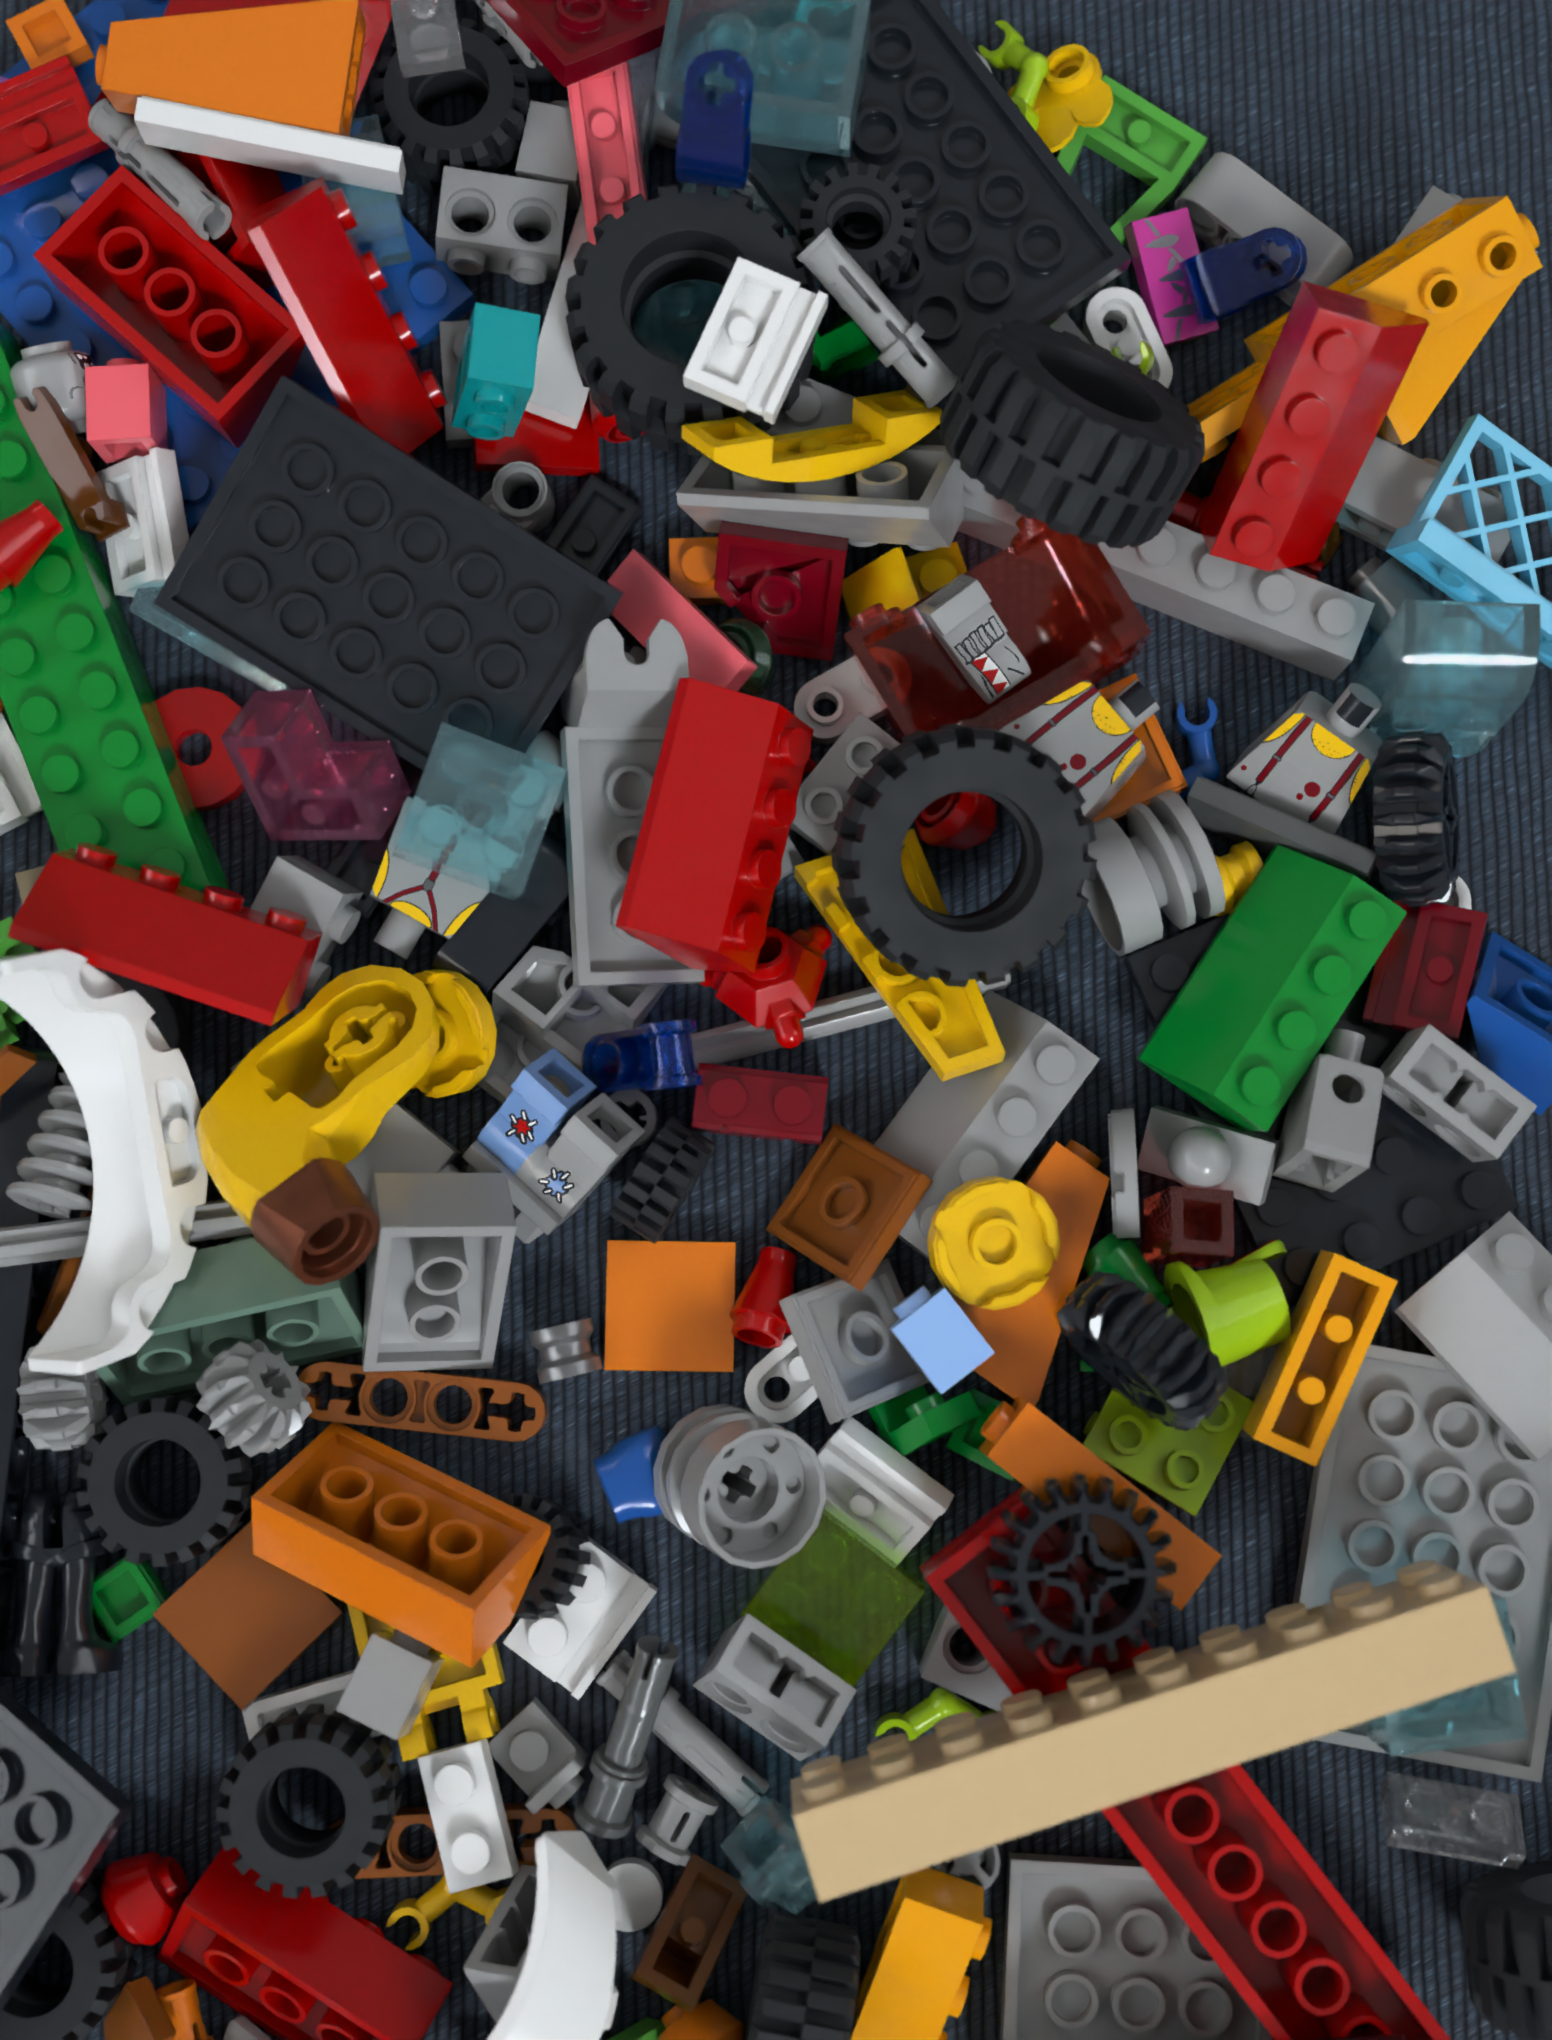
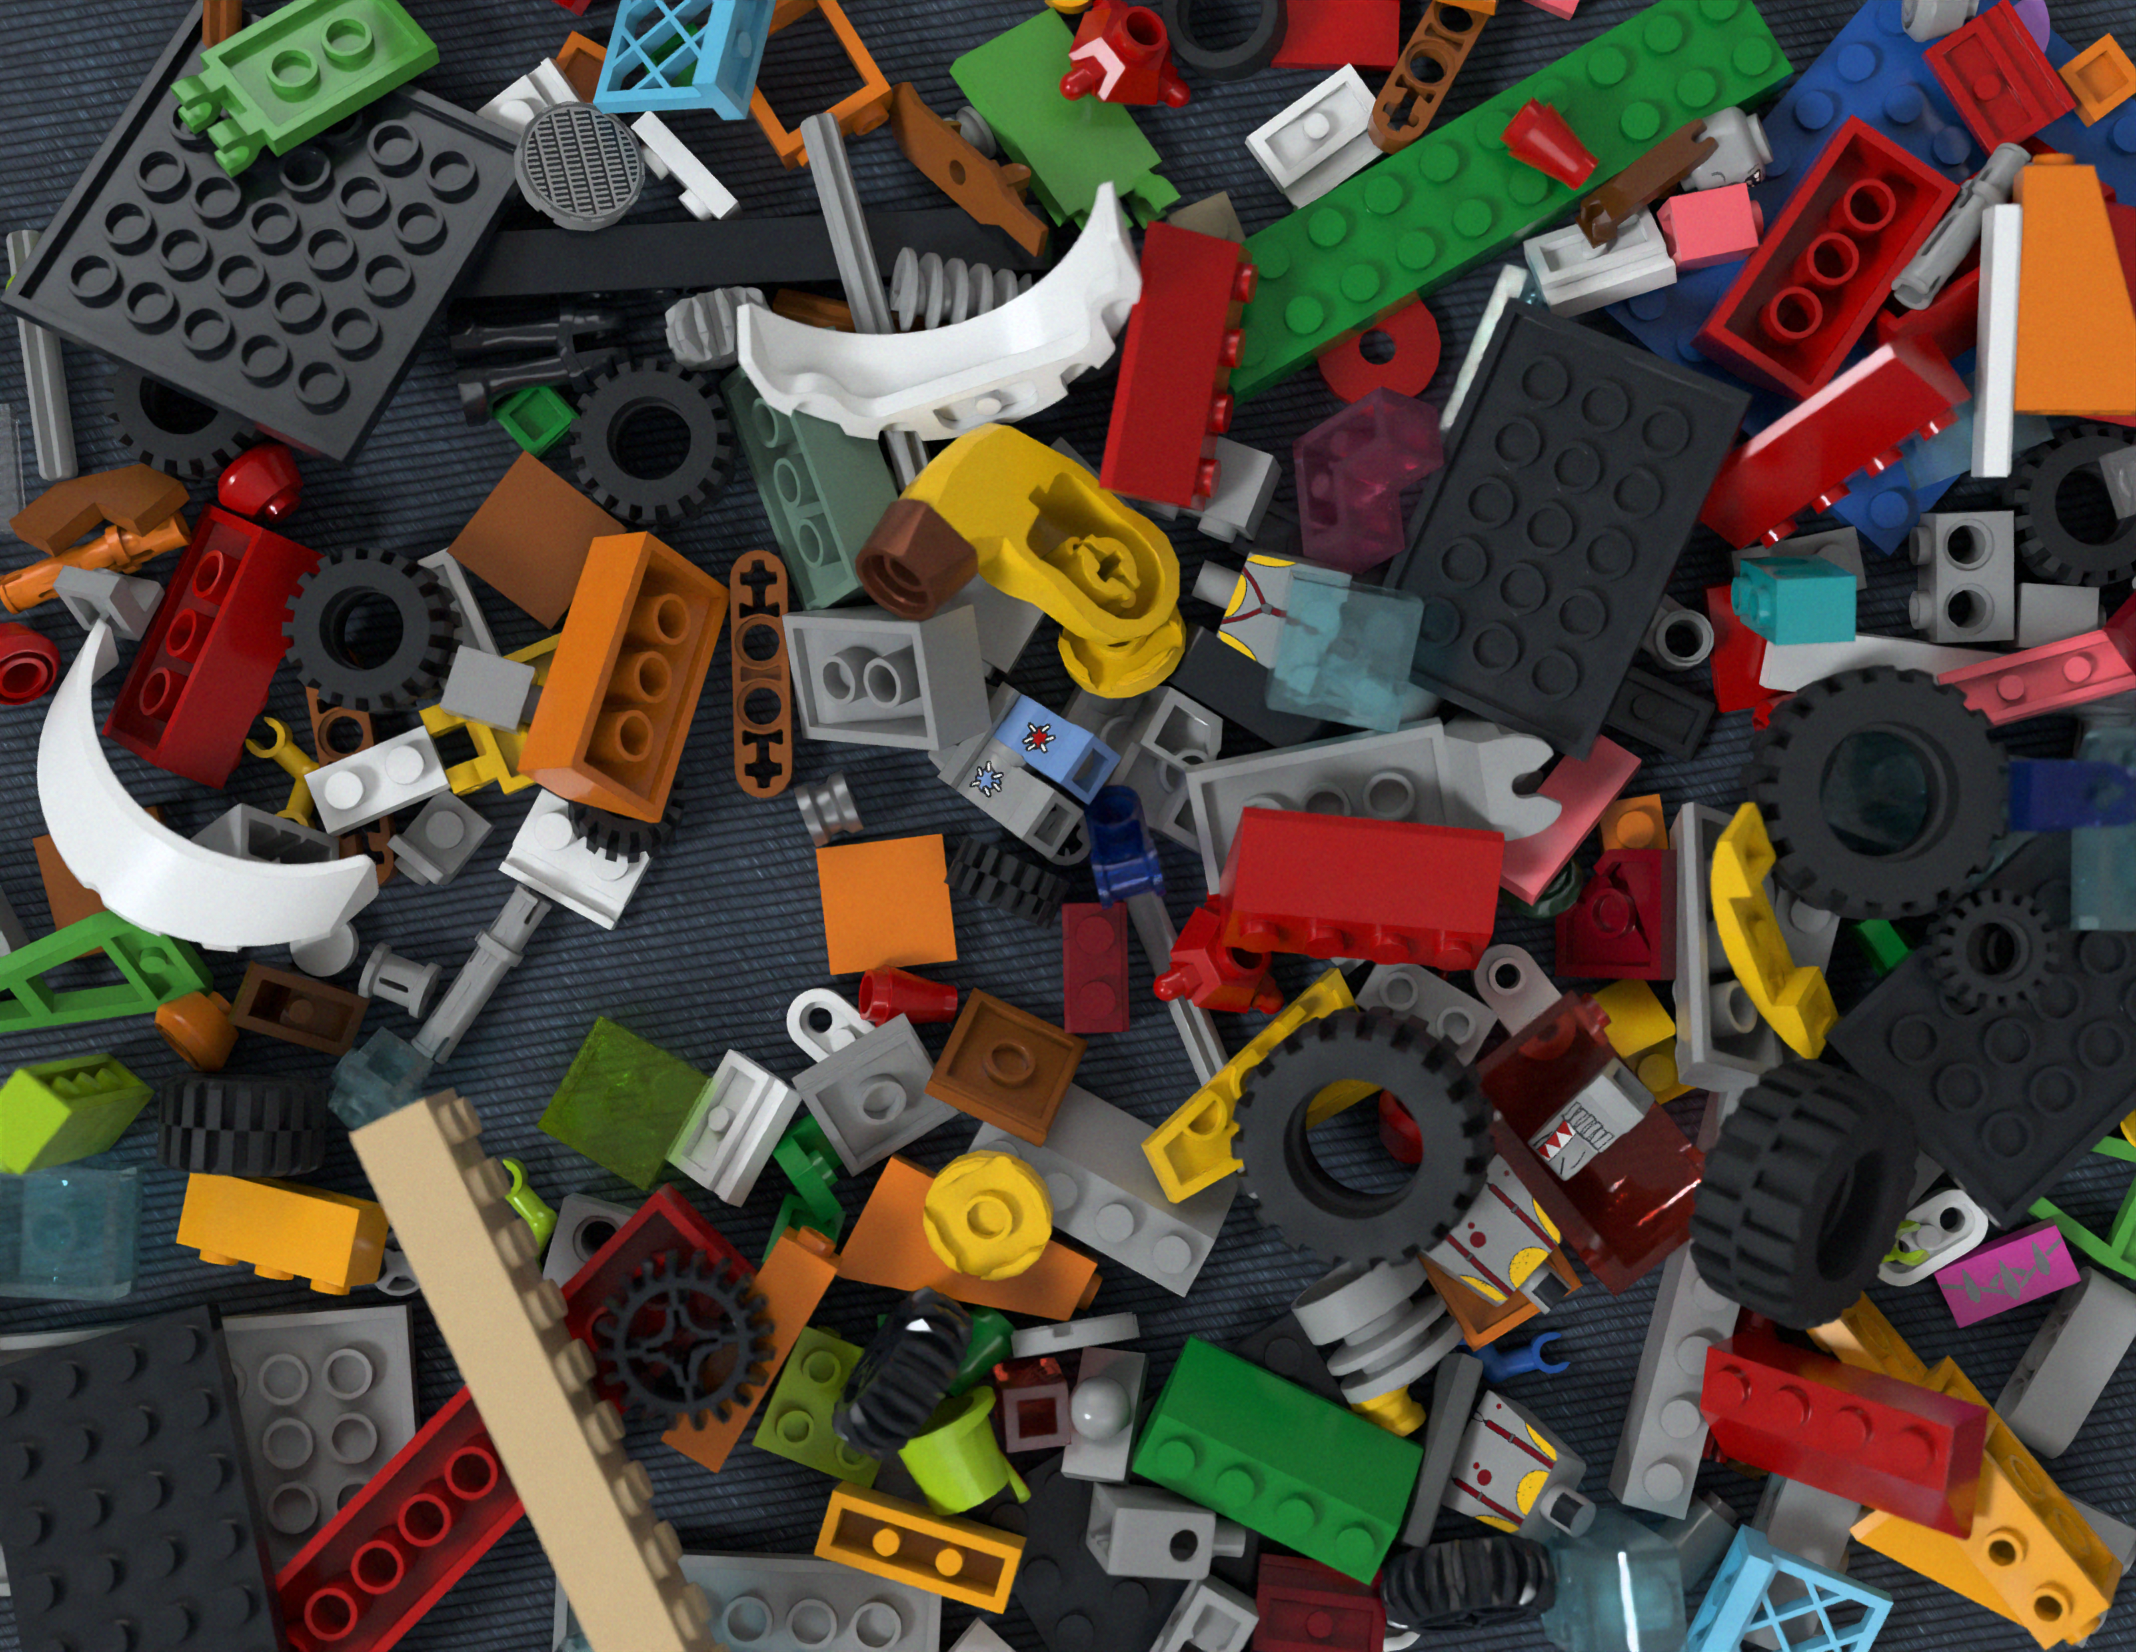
camera: 75 degrees right, 5 degrees up
light grey gear [195,1339,312,1458] -> none
dark grey pin [574,1635,679,1839] -> none
blue piece [593,1425,666,1524] -> none
light grey wheel [653,1403,826,1569] -> none
white plate [683,257,828,424] -> none
light grey brick [692,1613,857,1761] -> none
light grey pin [797,227,958,409] -> none
light blue brick [889,1285,995,1395] -> none
clear blue piece [1179,227,1308,326] -> none

